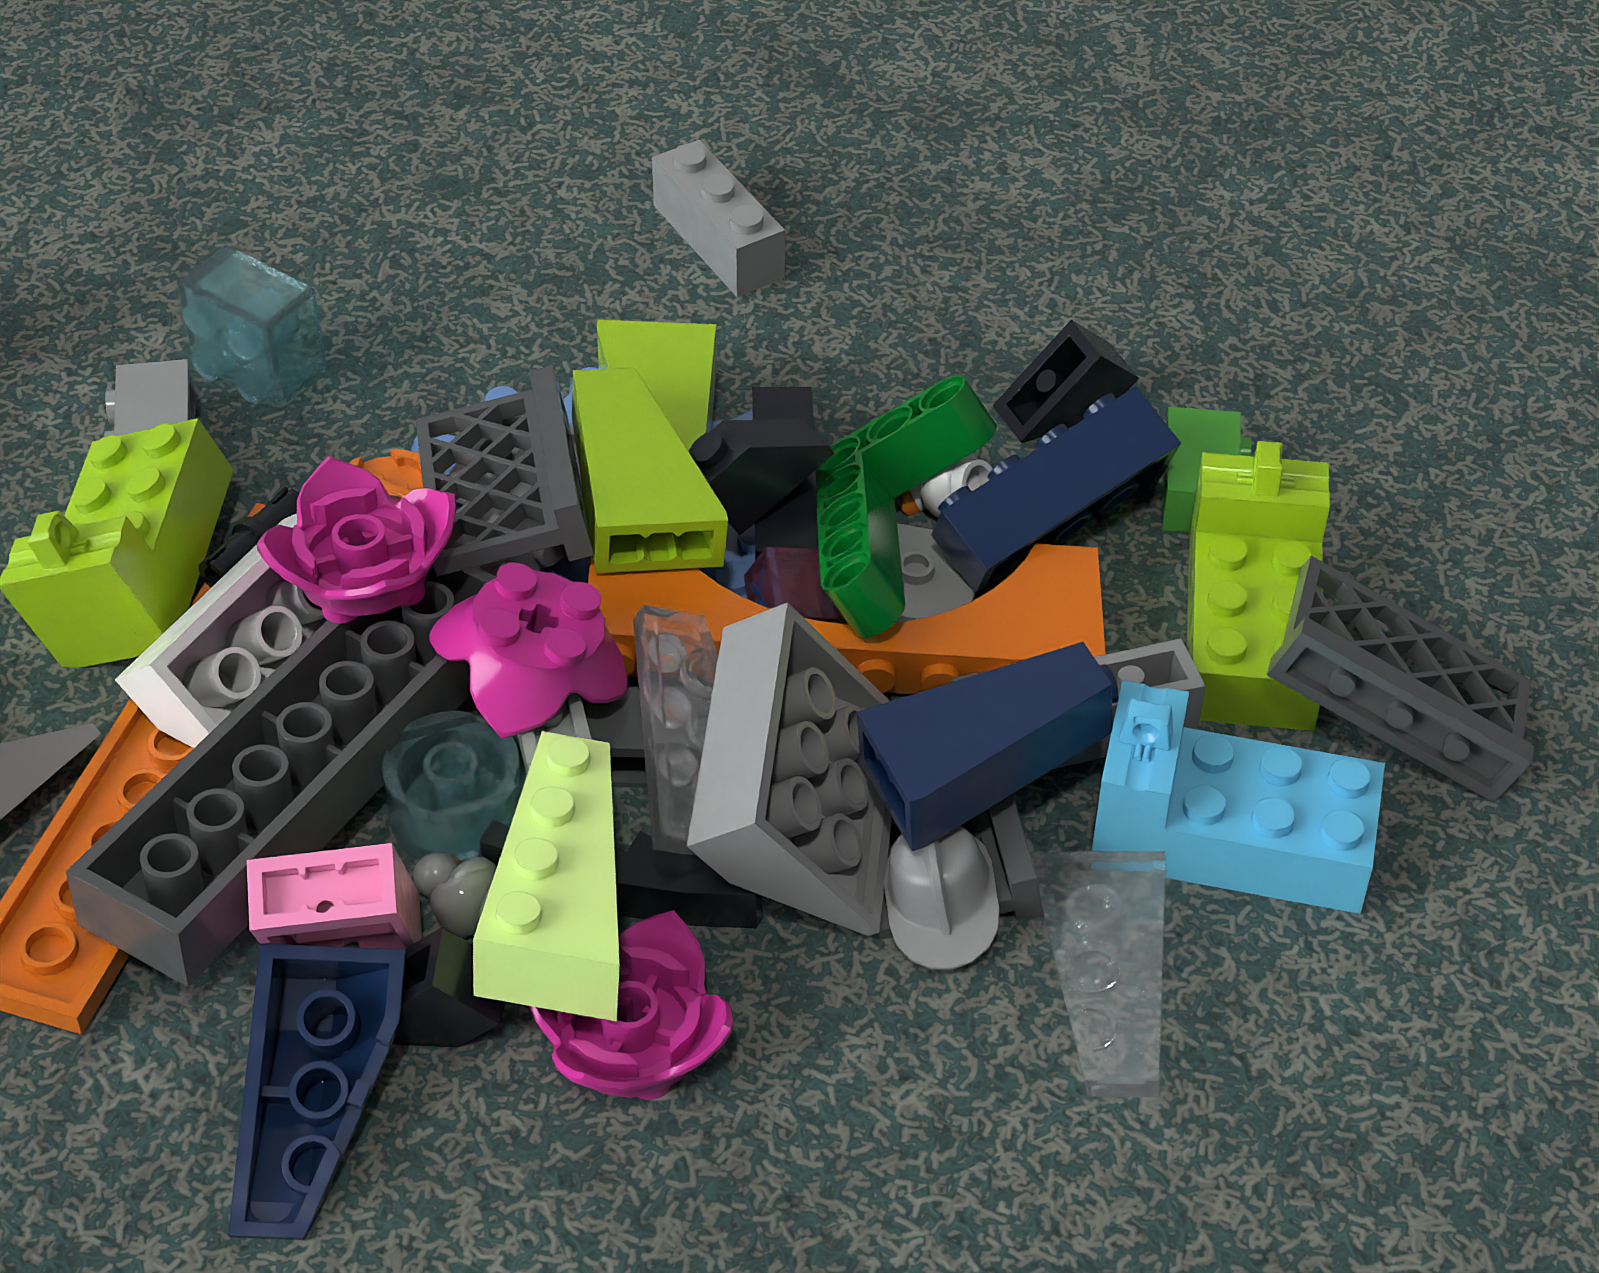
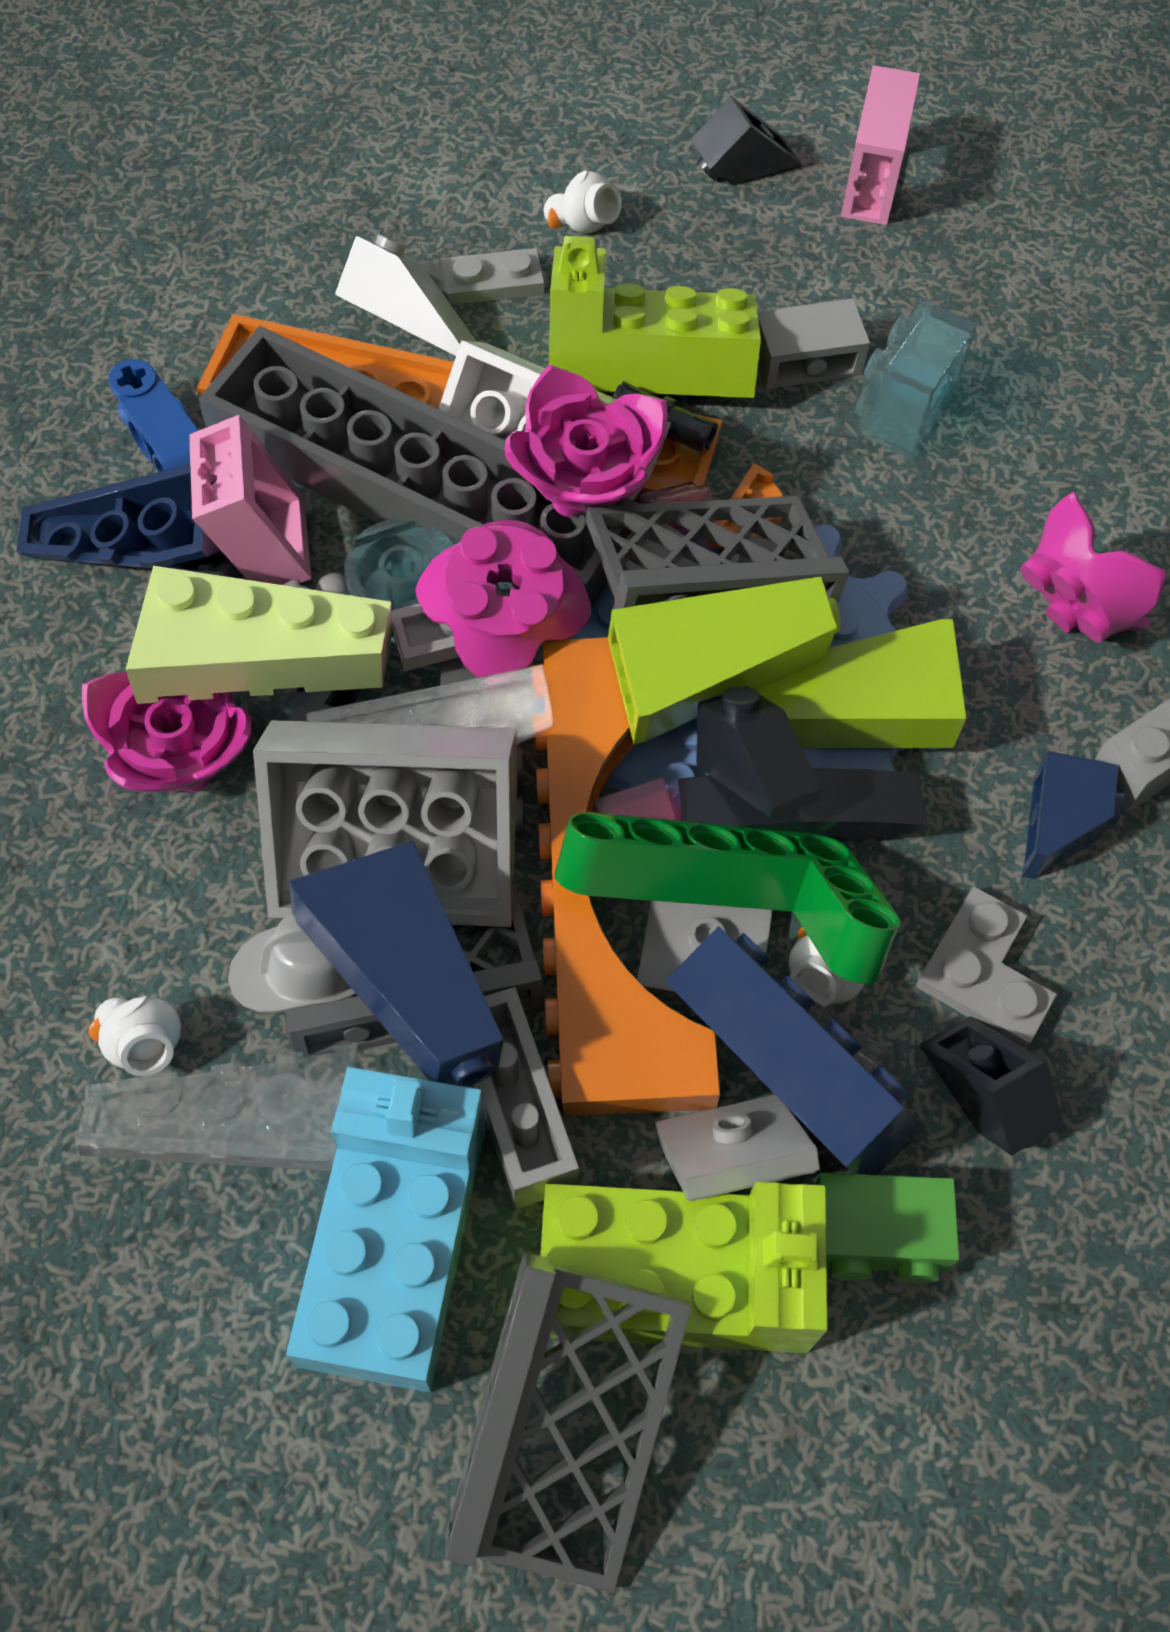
camera: 85 degrees right, 15 degrees up
none -> white animal [88,996,181,1077]
none -> blue piece [108,359,199,472]
none -> light grey plate [655,1095,820,1201]
none -> light grey plate [915,886,1057,1049]
none -> dark pink brick [1020,492,1166,643]
none -> dark blue slope [1022,751,1125,879]

